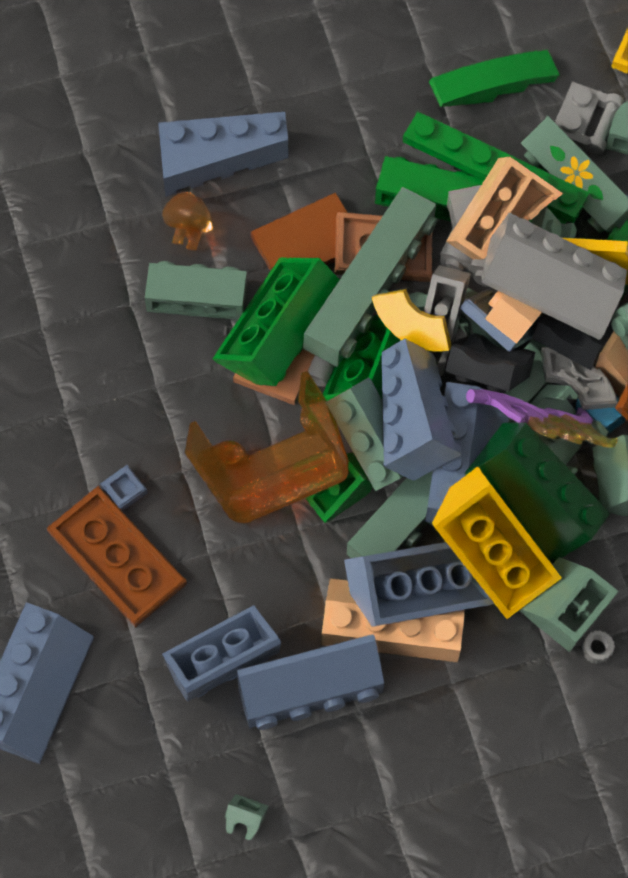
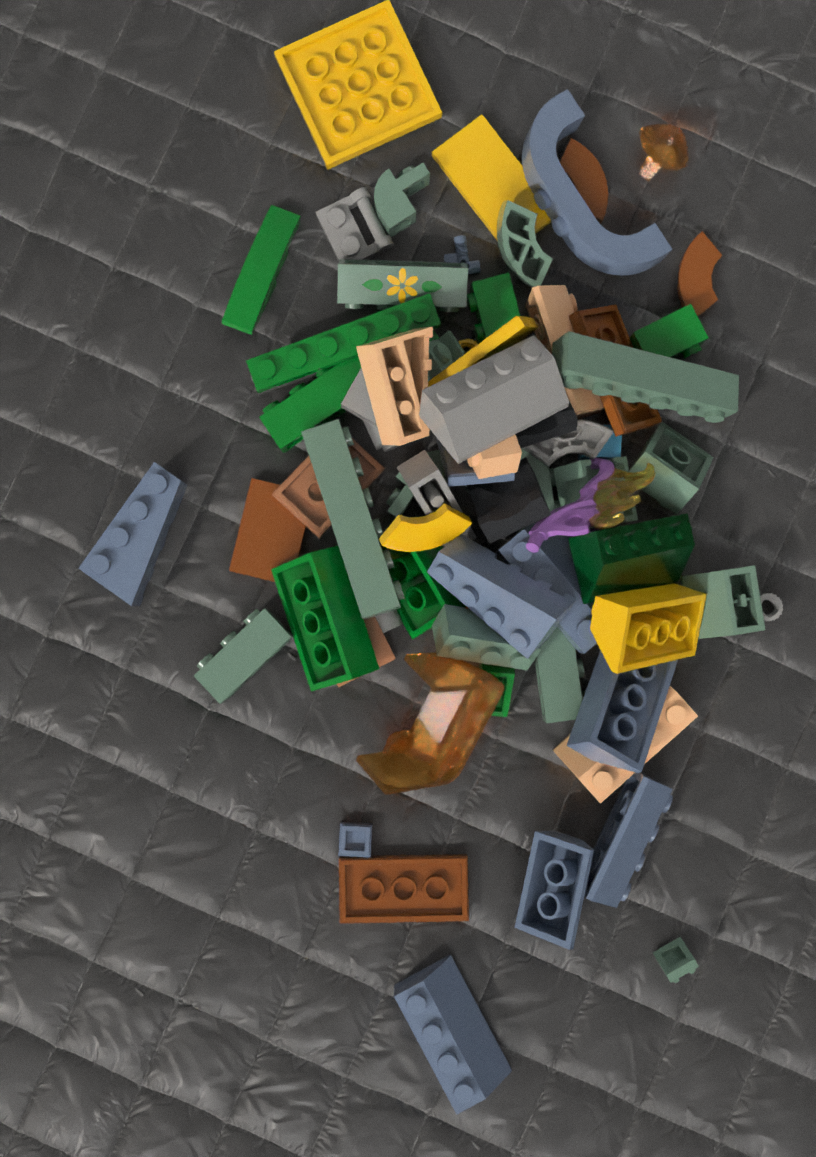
camera: 50 degrees left, 20 degrees up
clear orange piece [162,192,214,250] -> none

